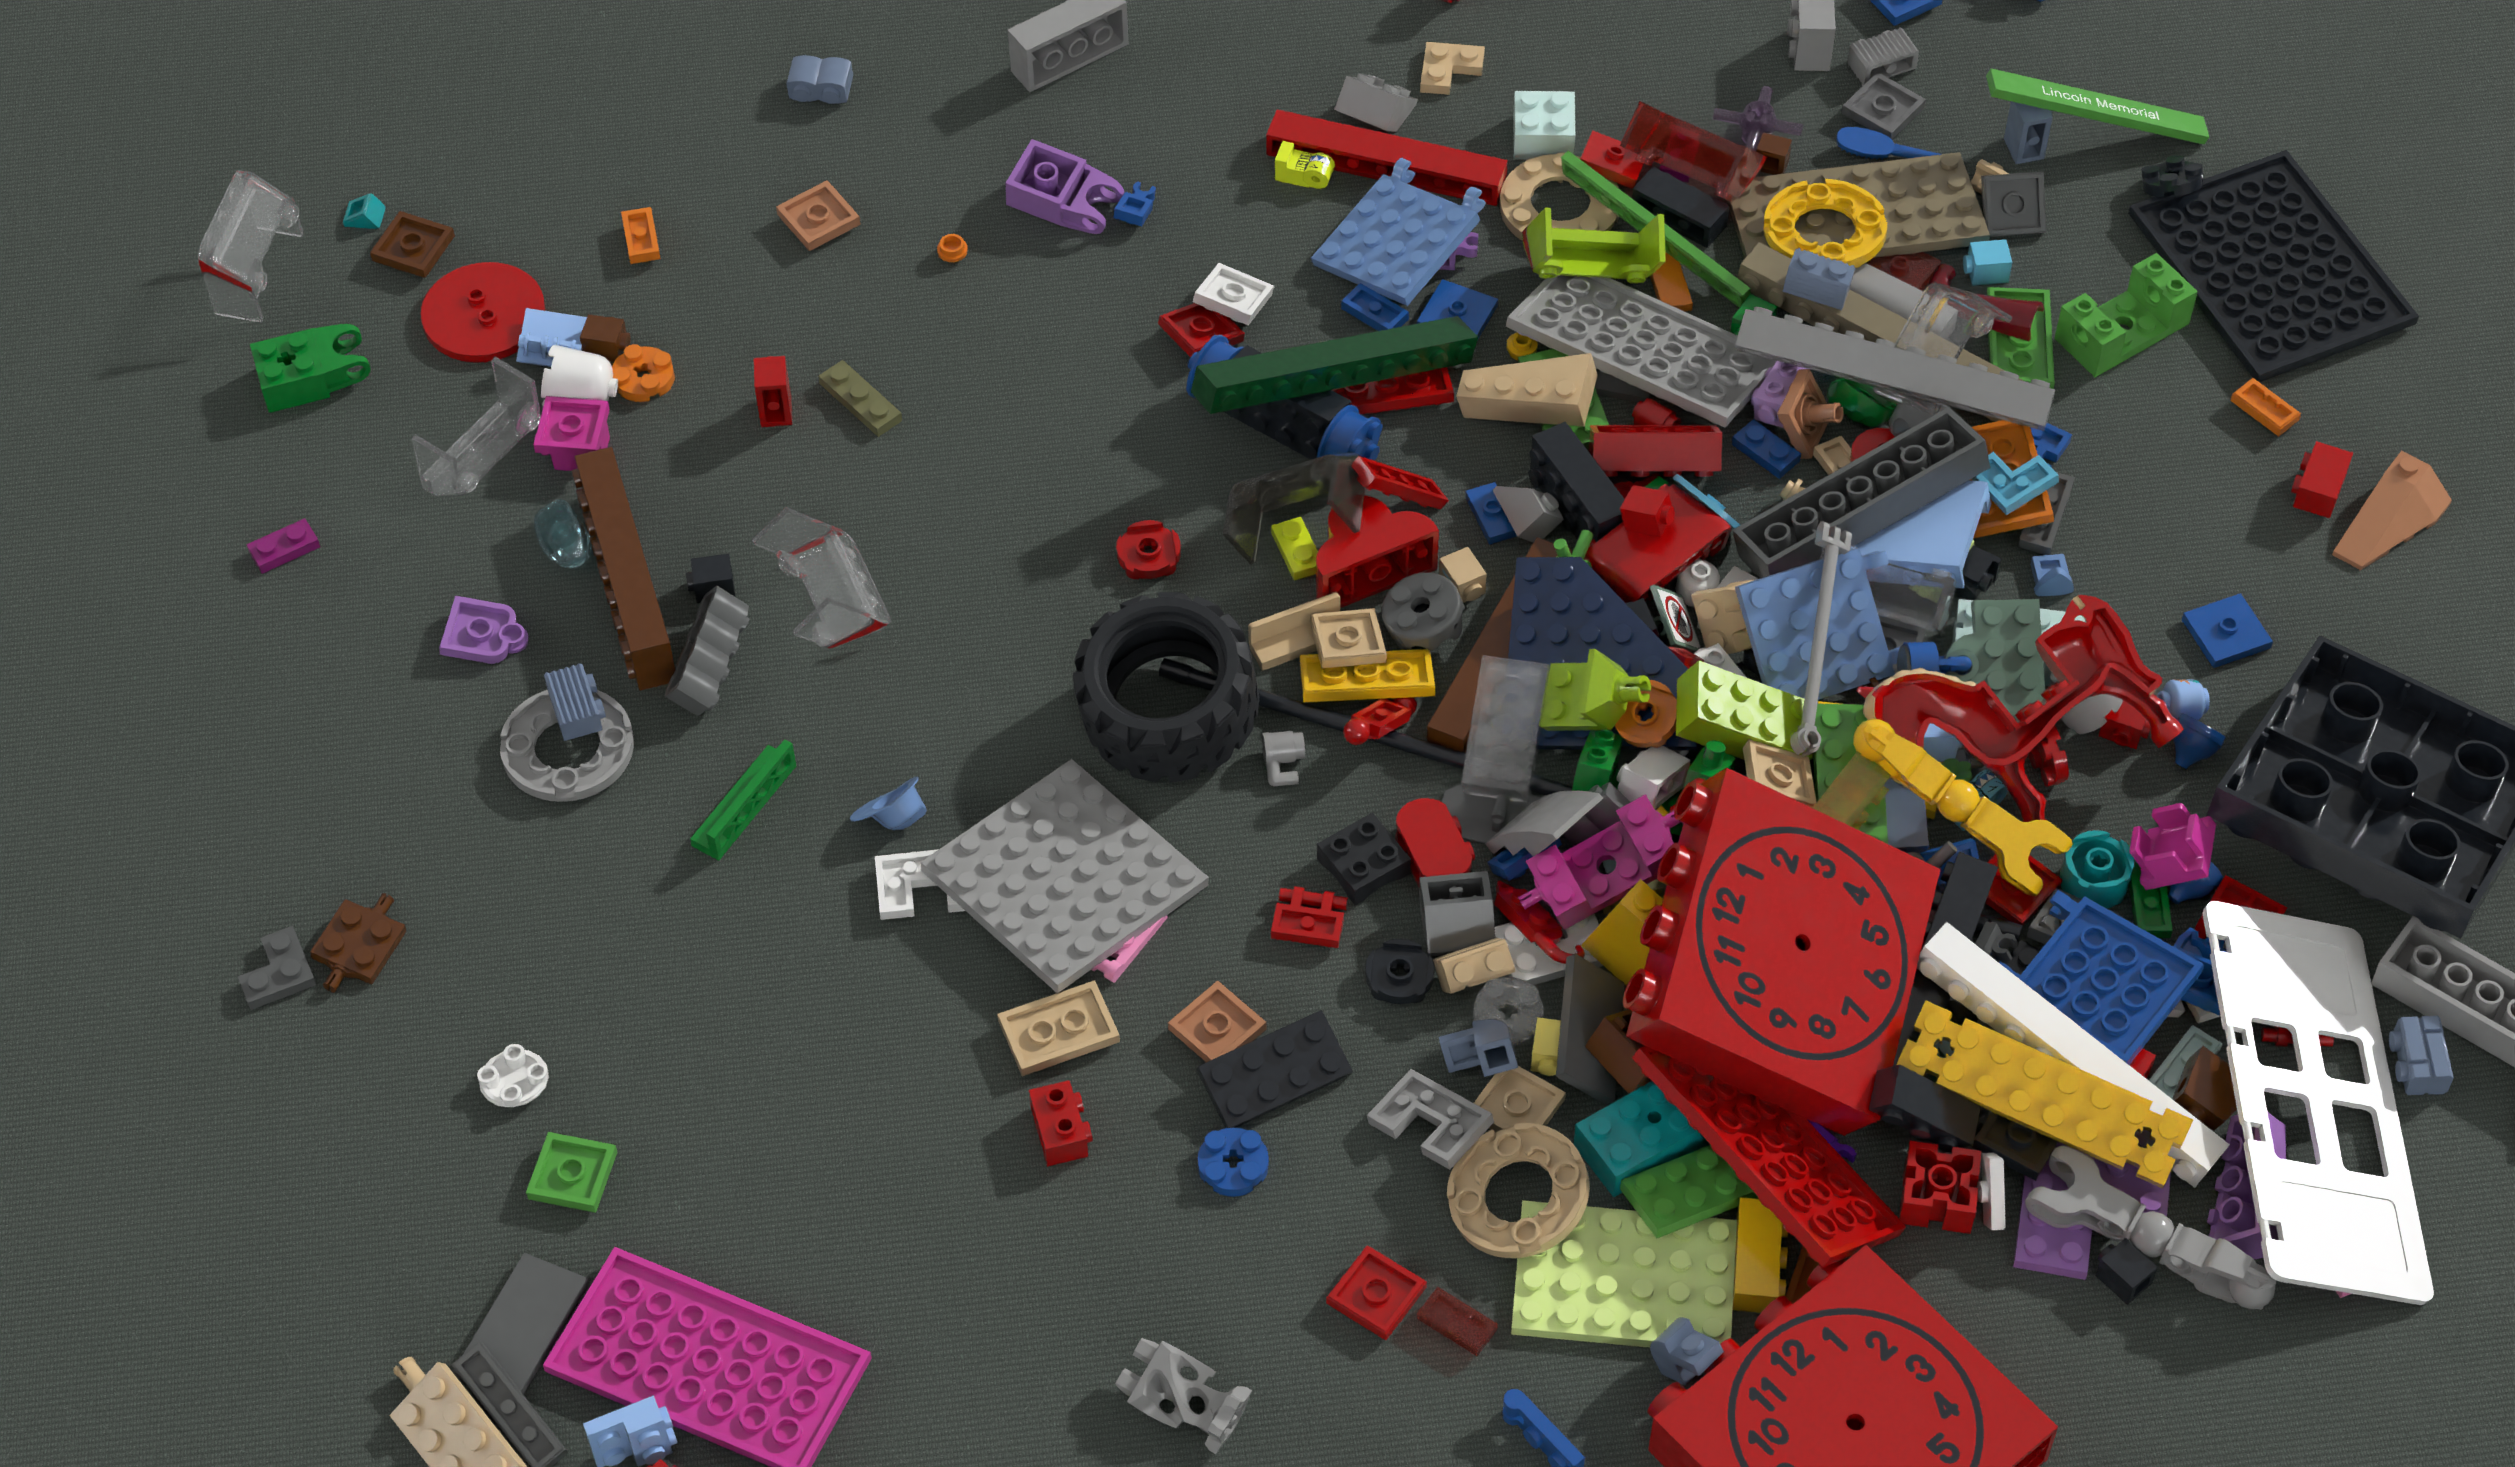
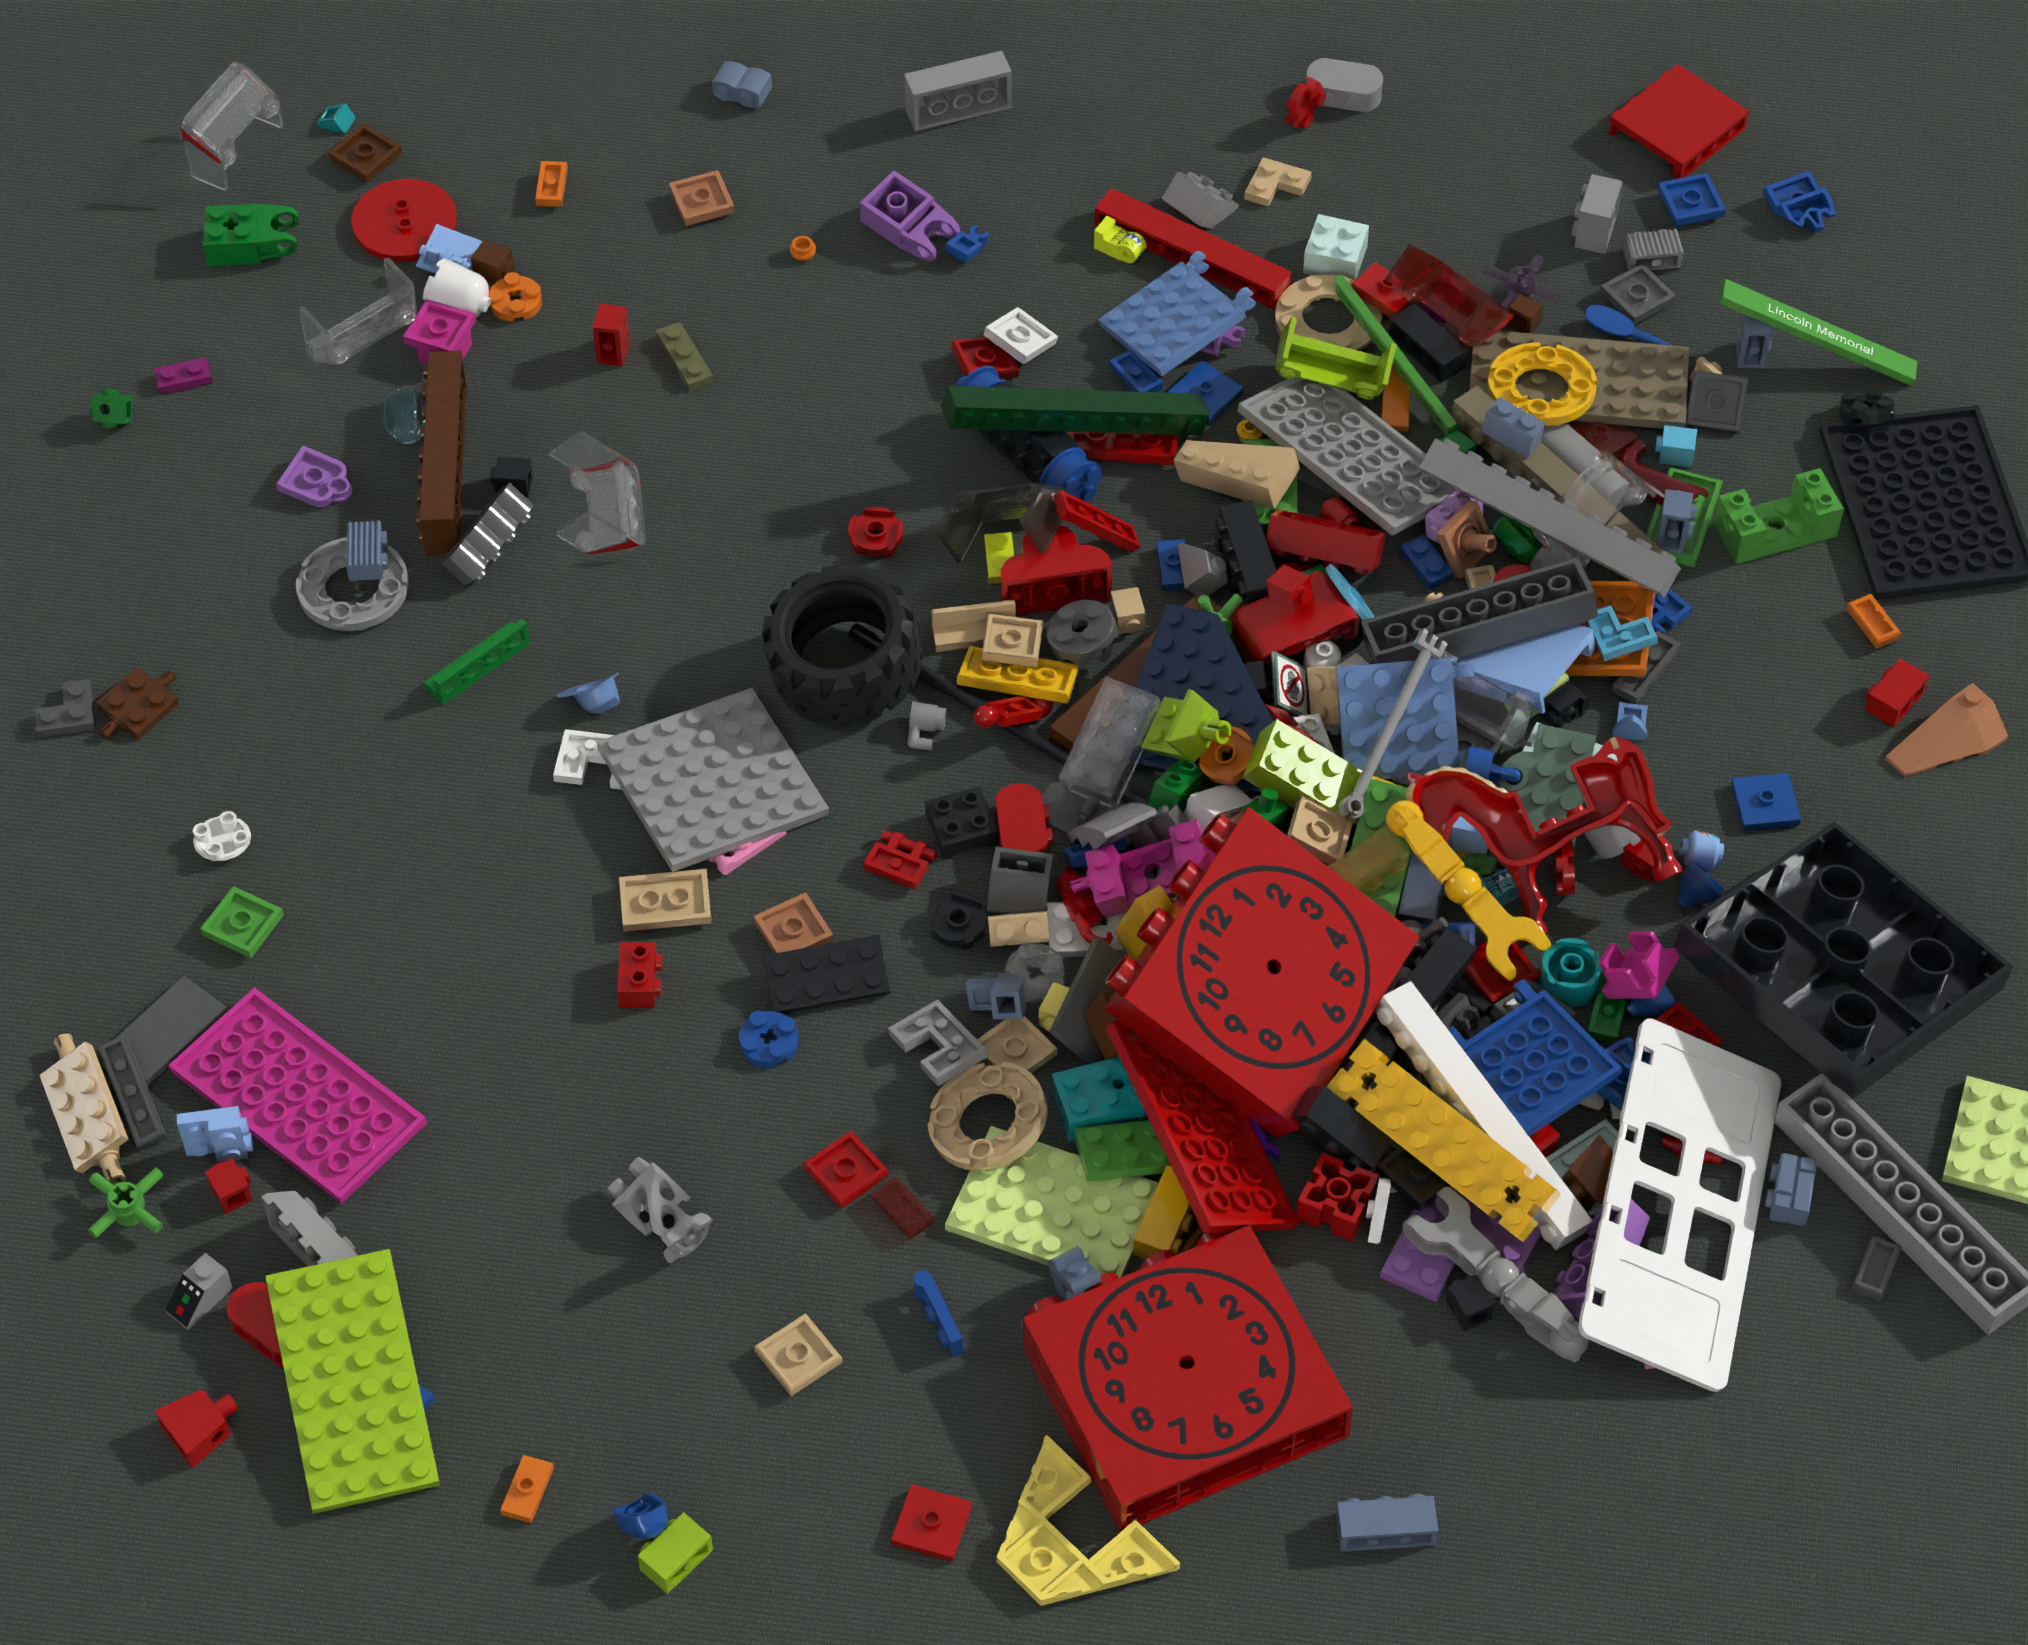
camera: 15 degrees right, 0 degrees up
none -> green brick [89,388,133,428]
none -> sand blue brick [1657,489,1697,554]

